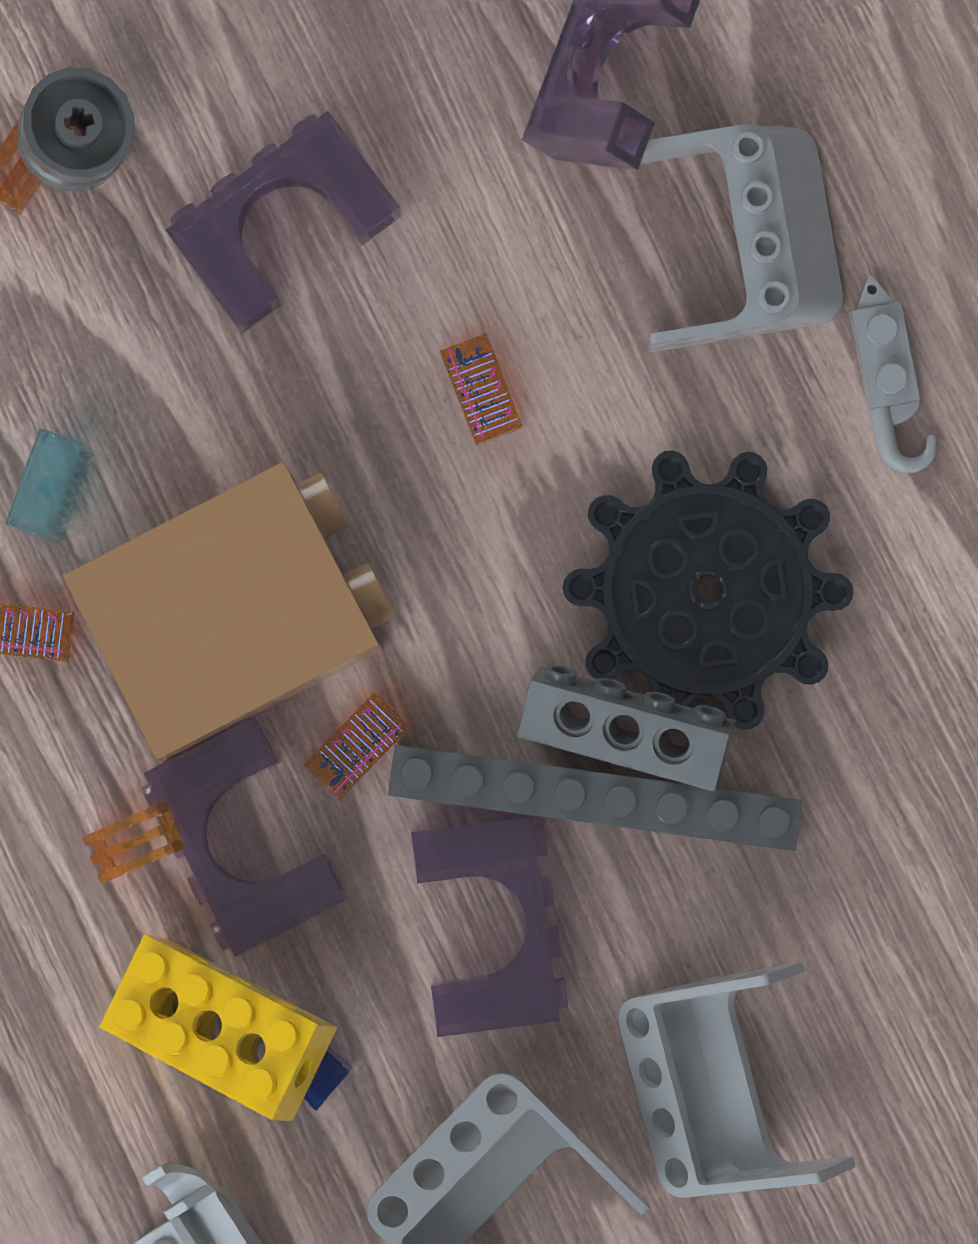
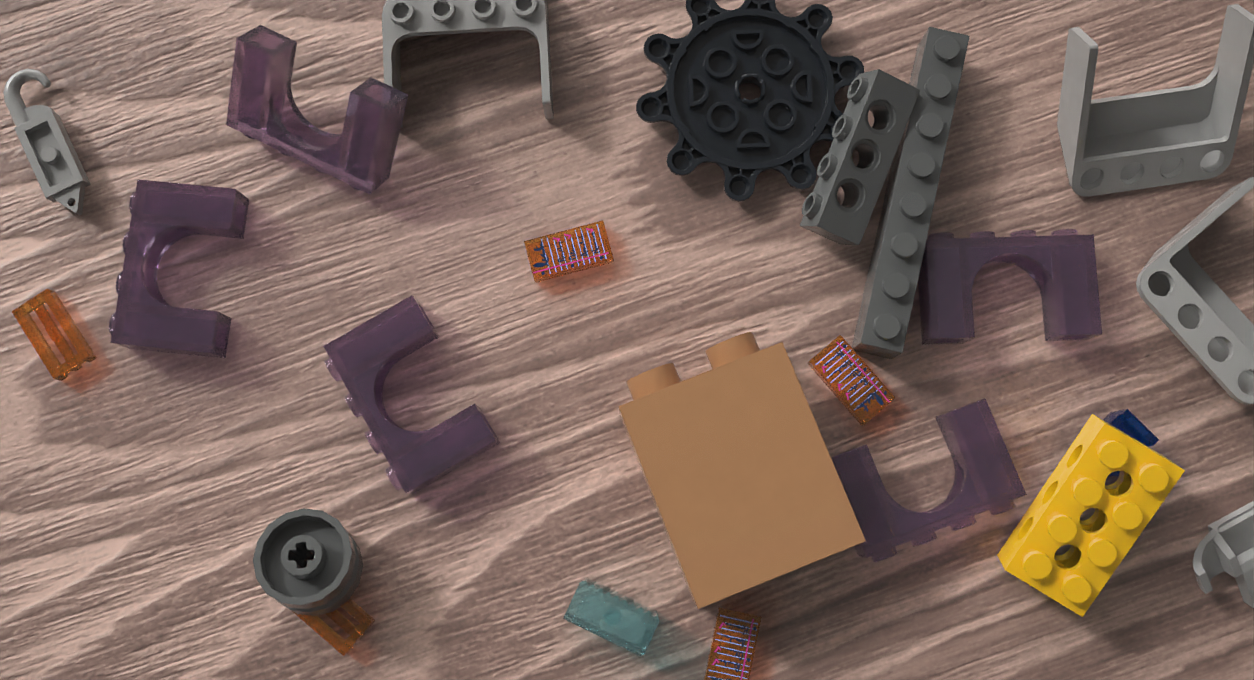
camera: 85 degrees left, 5 degrees down
clear orange tile [82,801,185,884] -> none

